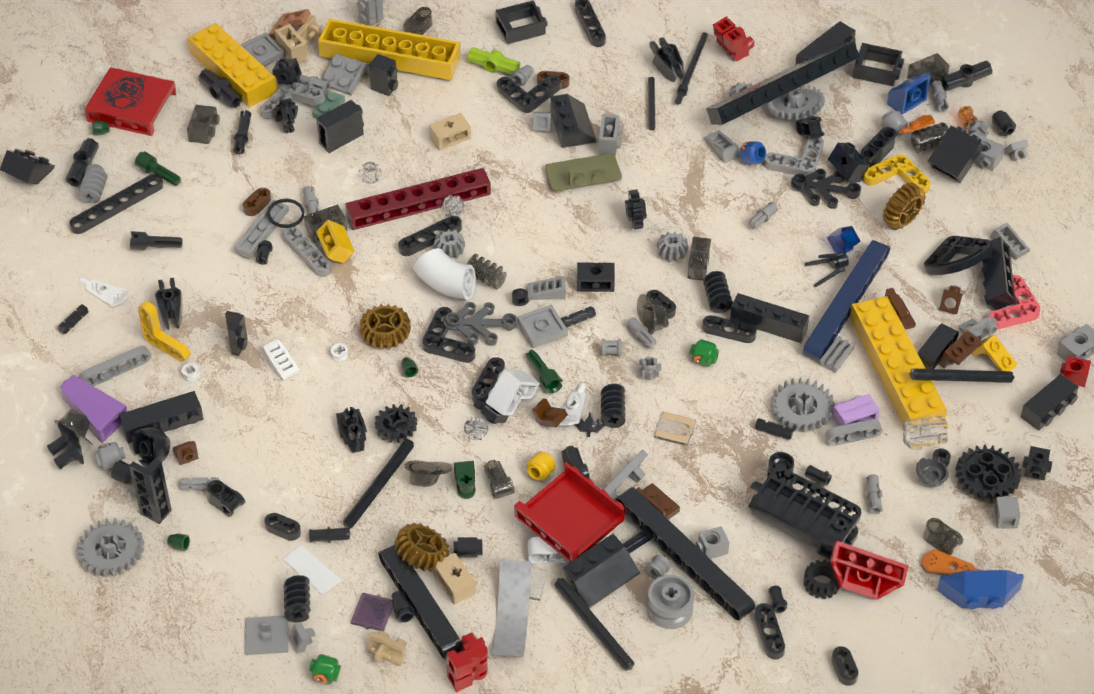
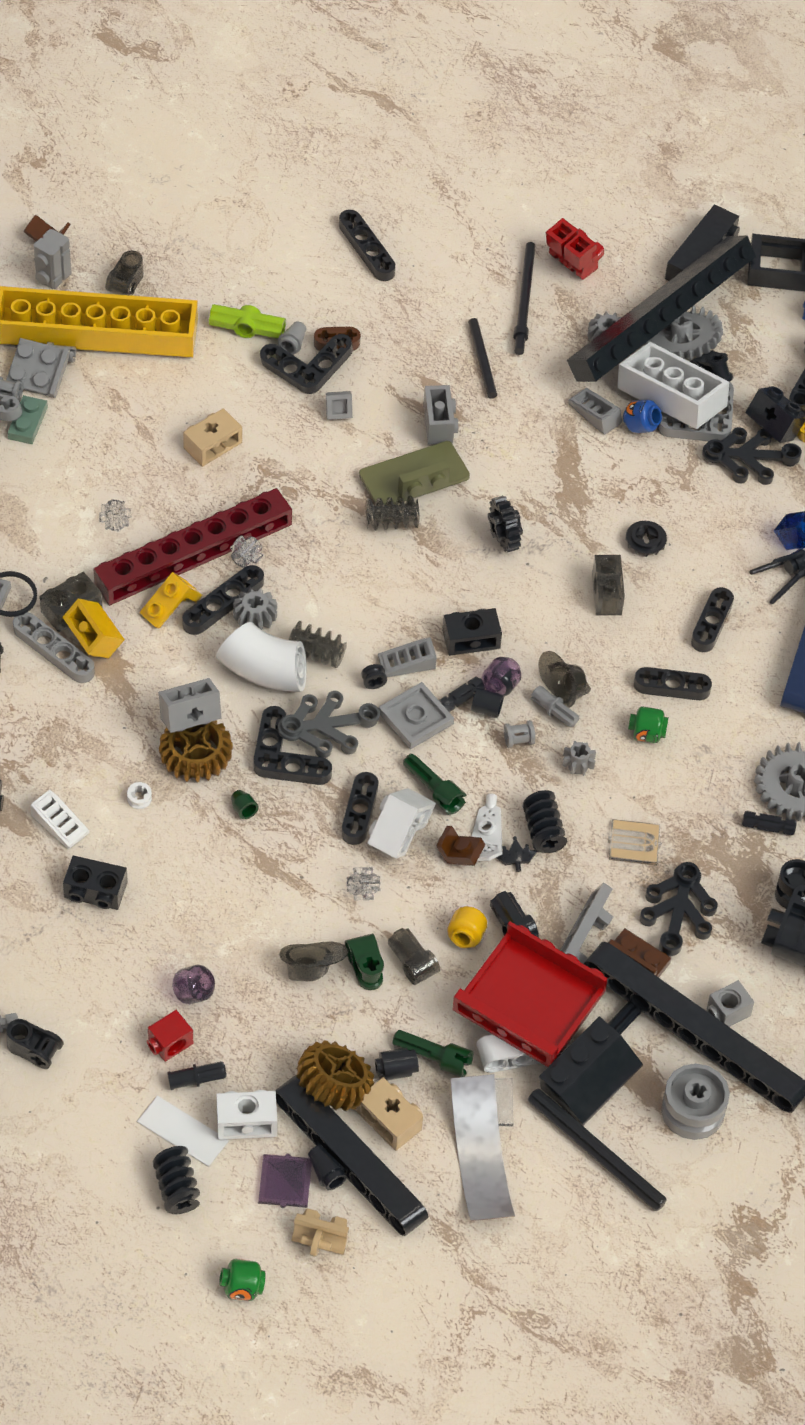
camera: 15 degrees left, 5 degrees up
light grey piece [246,616,288,655] -> none
black beam [264,513,301,541] -> none
light grey tile [289,623,316,653] -> none
light grey pin [303,186,321,221] -> none
black brick [316,100,364,153] -> none
black connector [336,407,367,453] -> none
black axle [343,439,414,529] -> none
black brick [369,54,399,96] -> none
black gear [374,404,417,443] -> none
red hips [447,632,488,692] -> none
black plate [473,399,509,424] -> none
black window [495,0,548,44] -> none
black slope [550,94,596,148] -> none
light grey wheel [645,555,671,580] -> none
black beam [646,290,676,319] -> none
black hinge [649,37,685,82] -> none
light grey gear [657,231,688,262] -> none
black piece [703,271,733,313] -> none
black brick [730,293,809,343] -> none
light grey axle [748,202,778,229] -> none
none -> black brick [63,855,128,910]
none -> yellow bracket [140,572,202,629]
none -> red brick [147,1009,194,1062]
none -> light grey brick [158,678,222,733]
none -> head [172,965,215,1005]
none -> white brick [217,1090,277,1140]
none -> clear smoke piece [365,496,419,531]
none -> dark green piece [392,1030,474,1077]
none -> black beam [471,688,504,718]
none -> clear purple head [482,657,522,696]
none -> white brick [618,342,729,429]
none -> black gear [625,521,667,557]
none -> black plant [640,862,718,956]
none -> black beam [691,587,734,652]

